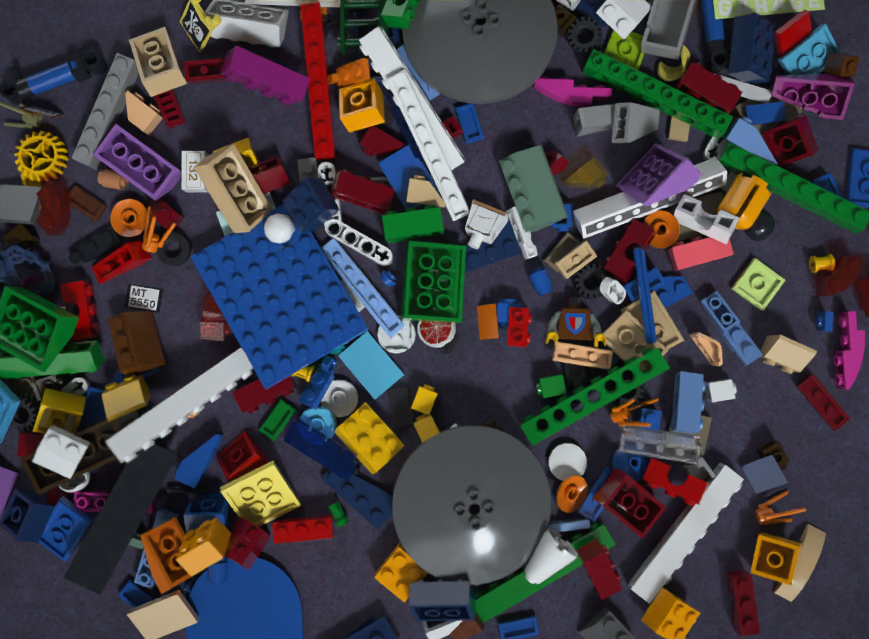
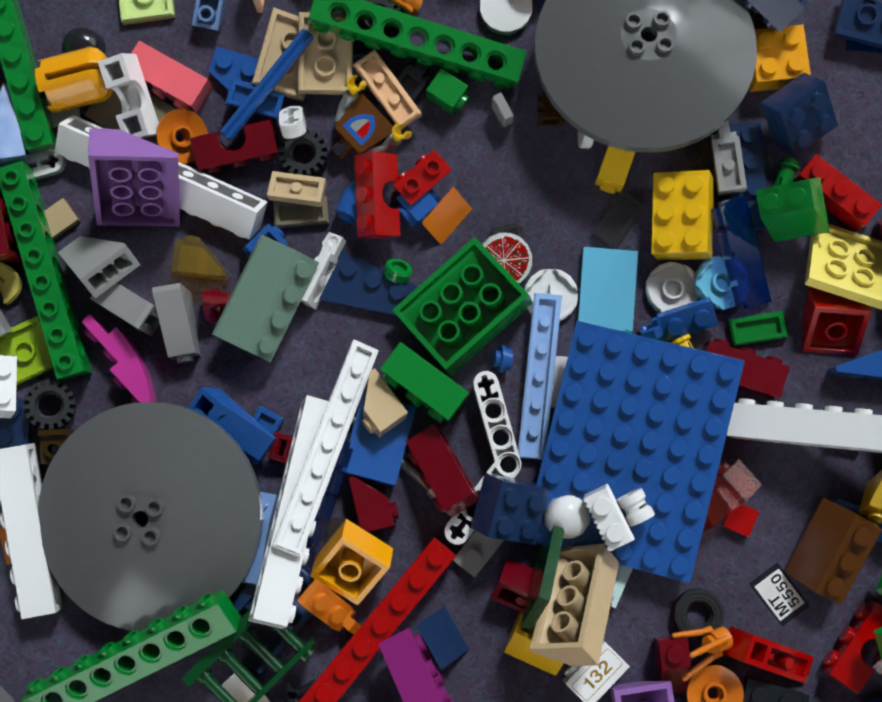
camera: 135 degrees left, 5 degrees down
yellow brick [411,384,438,415] -> none
white torso [465,200,508,249] -> none
none -> light grey slope [152,283,201,364]
none -> blue slope [188,387,276,461]
none -> red arch [354,151,400,239]
none -> green tile [383,259,412,284]
none -> dark blue sticker [416,606,469,670]
none -> light grey tile [491,92,514,127]
none -> dark green tile [521,525,564,630]
none -> white brick [583,484,635,551]
none -> white wheel [616,488,655,527]
none -> light grey hinge [710,120,747,195]
none -> red tile [721,500,759,537]
none -> green slope [756,178,830,242]
none -> dark blue brick [761,73,838,156]

